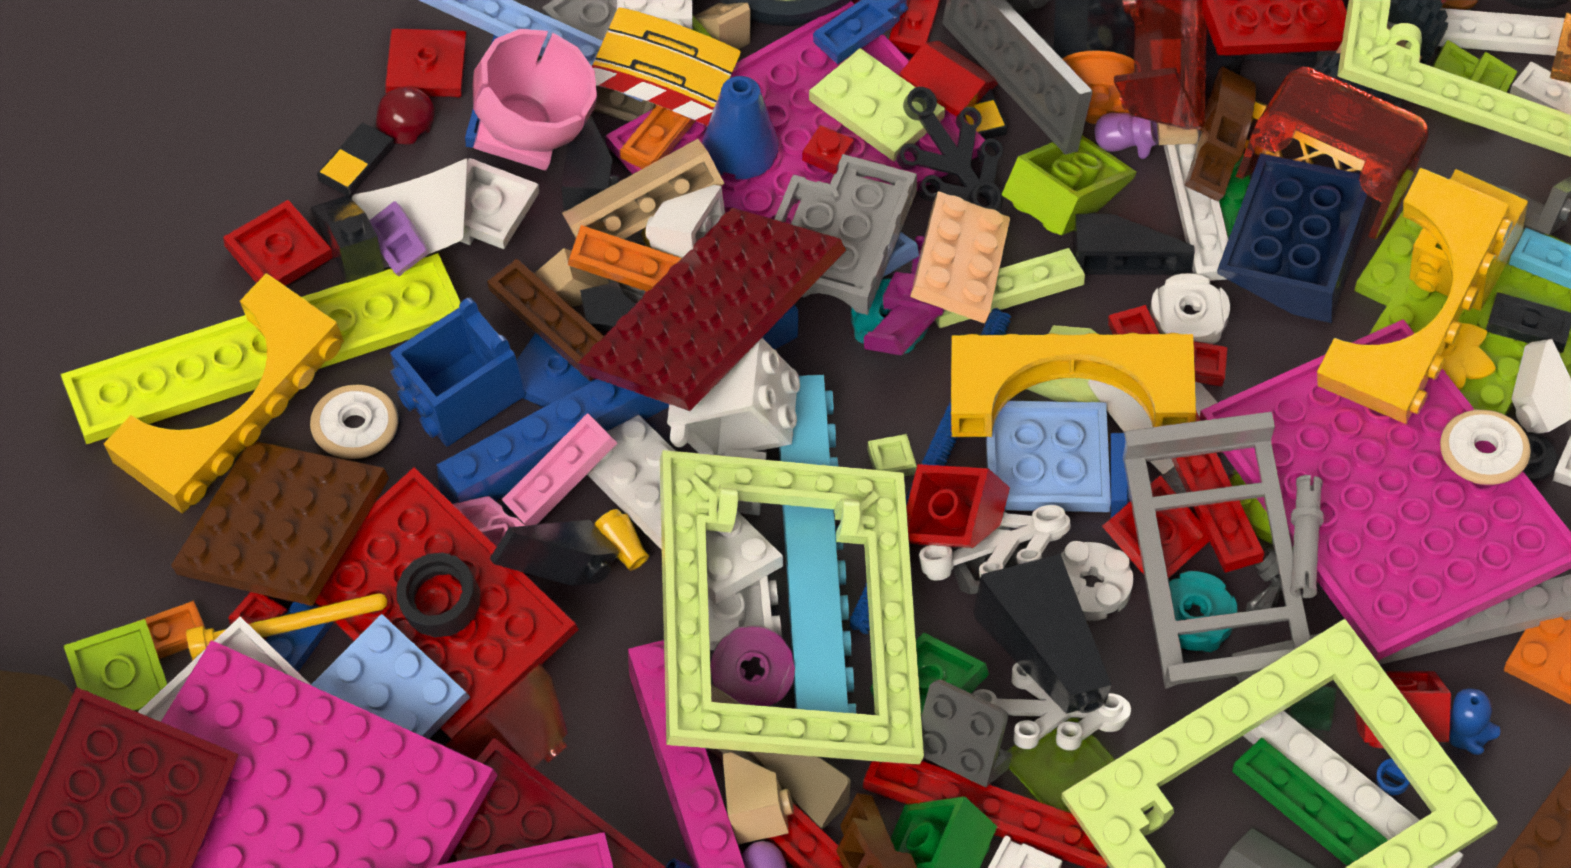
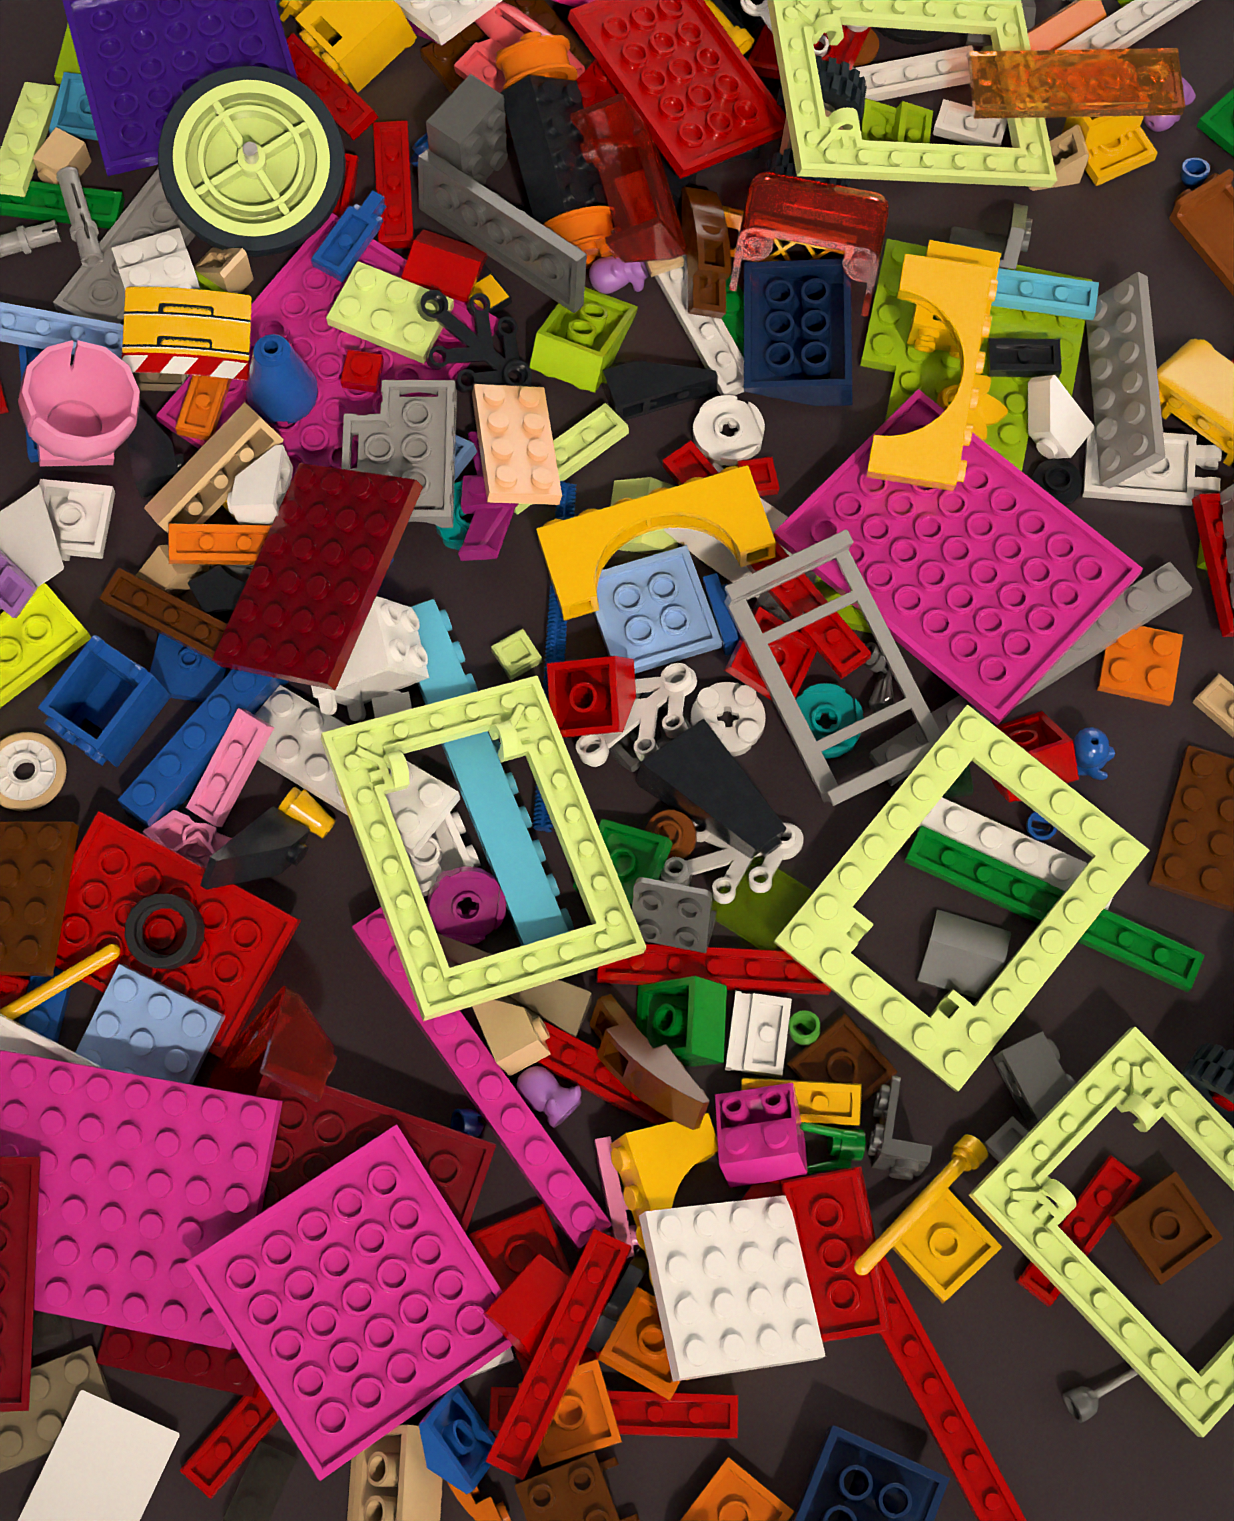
camera: 20 degrees left, 15 degrees up
light grey pin [1290,475,1324,598] -> none
white wheel [1440,410,1530,485] -> none
none -> dark orange piece [645,810,697,860]

